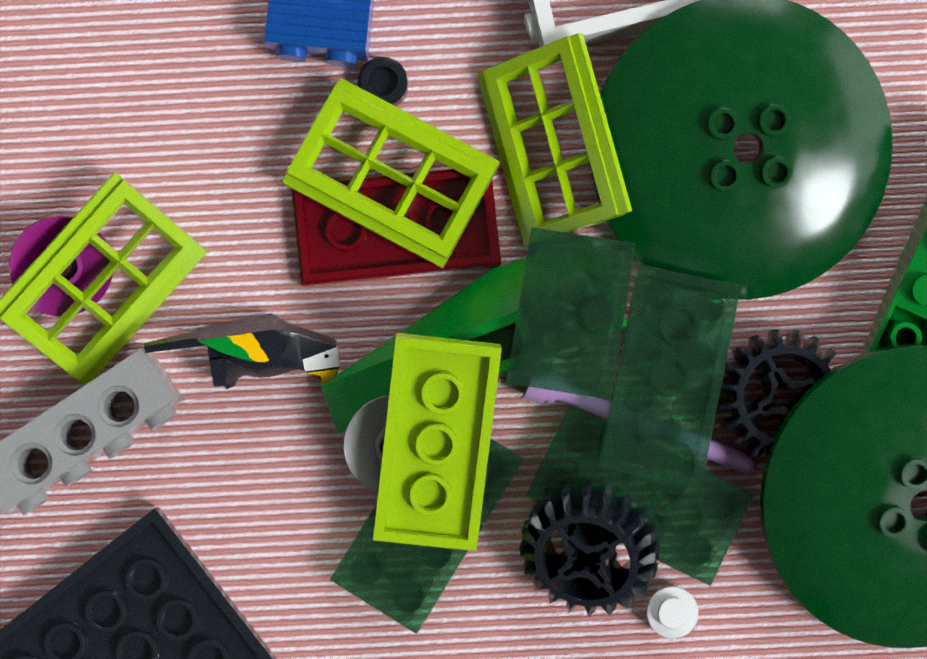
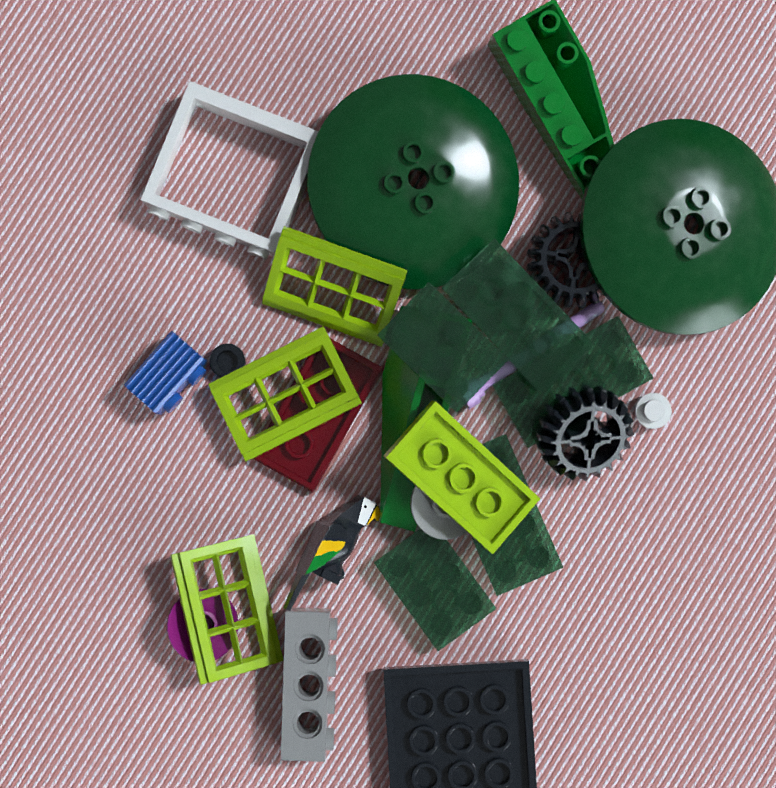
camera: 55 degrees left, 0 degrees up
none -> clear green plate [374,529,497,651]

